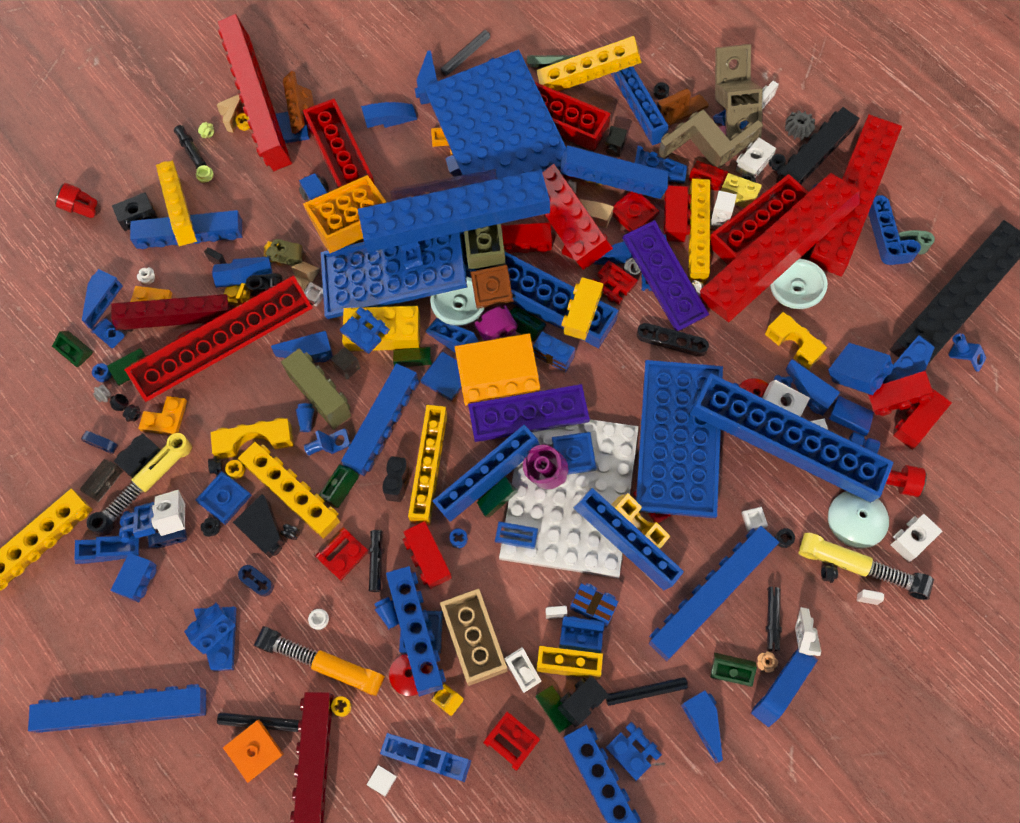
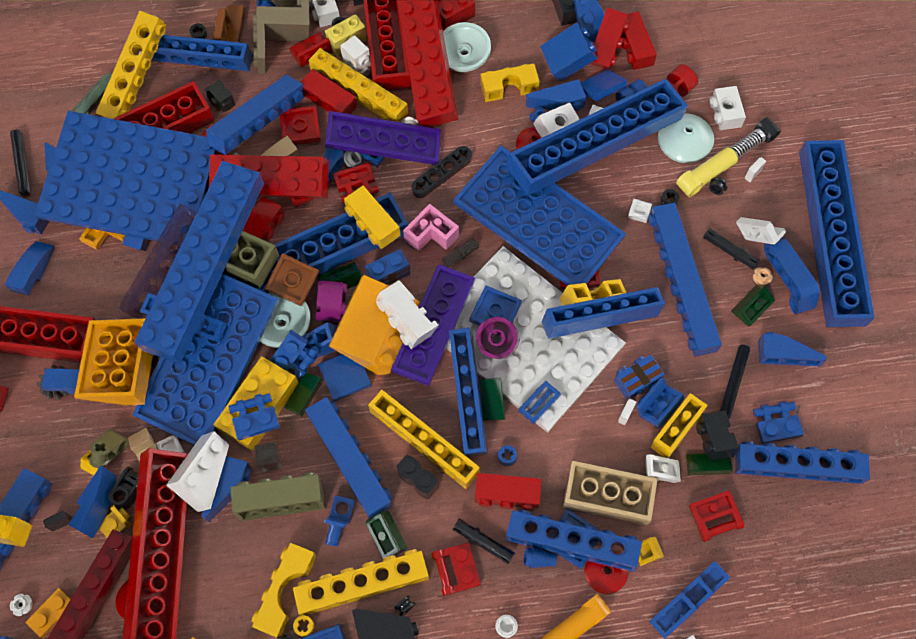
camera: 60 degrees left, 0 degrees up
blue cone [296,403,315,432] -> none
blue wing [635,145,687,184] -> none
none -> white wedge [166,431,229,512]
none -> blue plate [270,330,319,380]
none -> white wedge [376,281,438,349]
none -> bright pink brick [403,204,459,252]
none -> clear smoke axle [442,238,479,267]
none -> blue brick [799,140,875,327]

